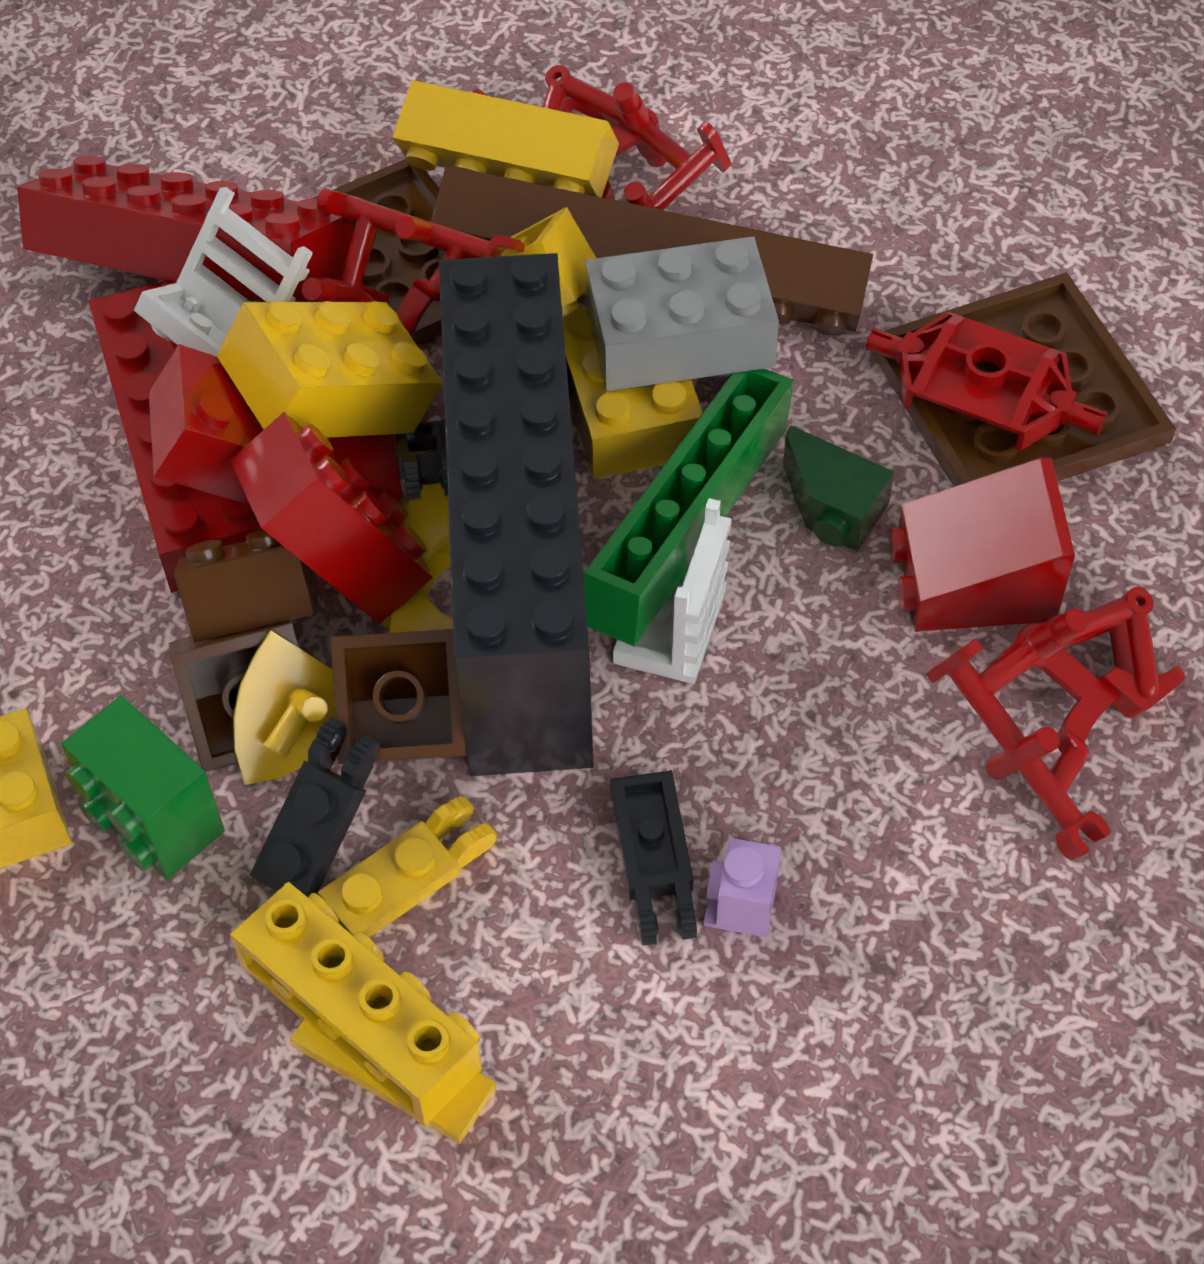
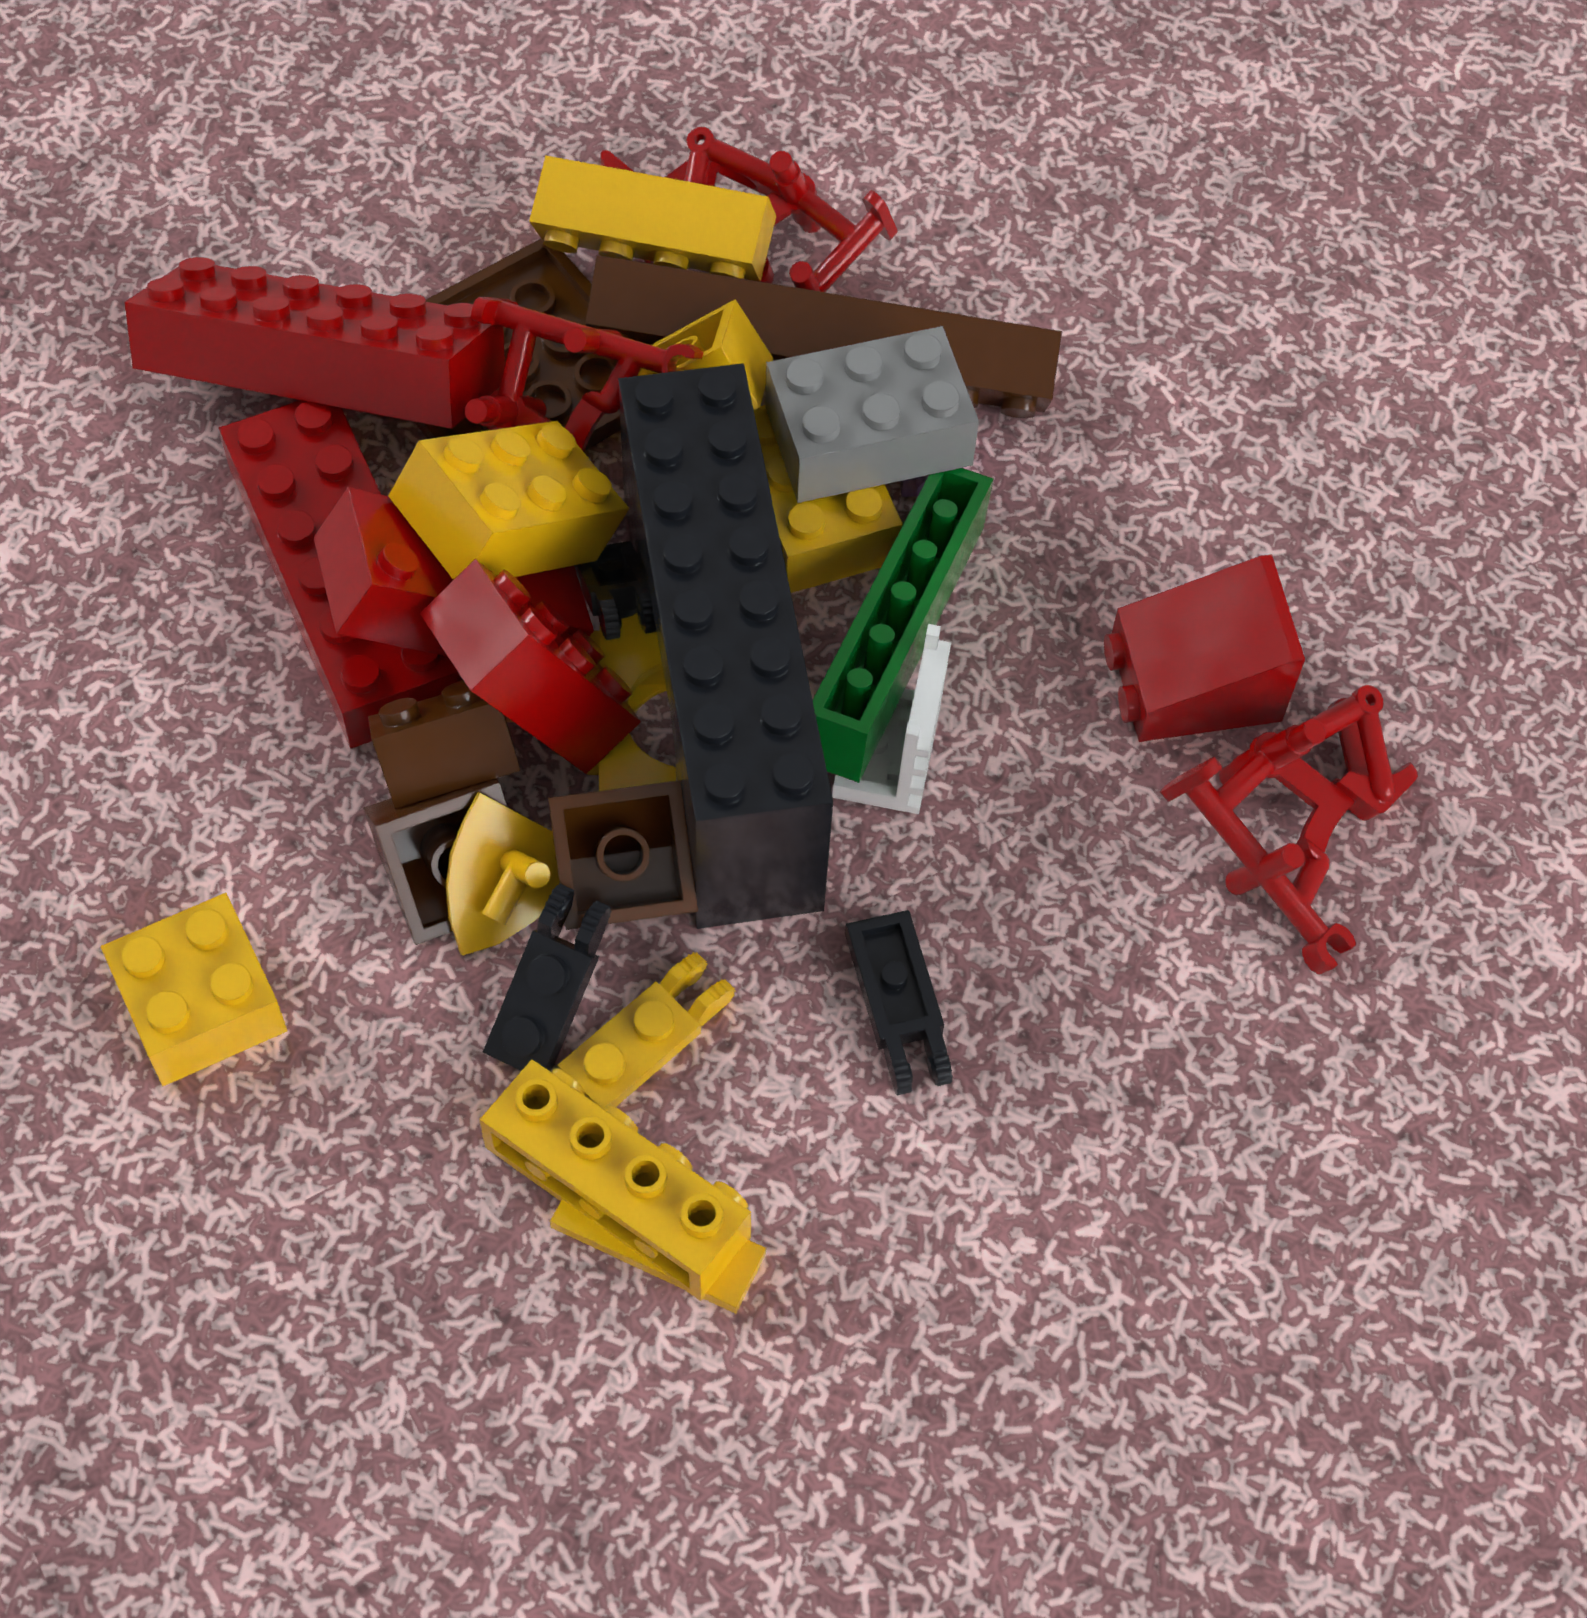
camera: 10 degrees left, 5 degrees up
green brick [61,695,225,880] -> none
white plate [134,187,313,356] -> none
lavender brick [703,838,781,937] -> none
dark green slope [783,425,894,552] -> none
red plate [865,312,1108,451] -> none
reddish brown plate [870,272,1176,487] -> none

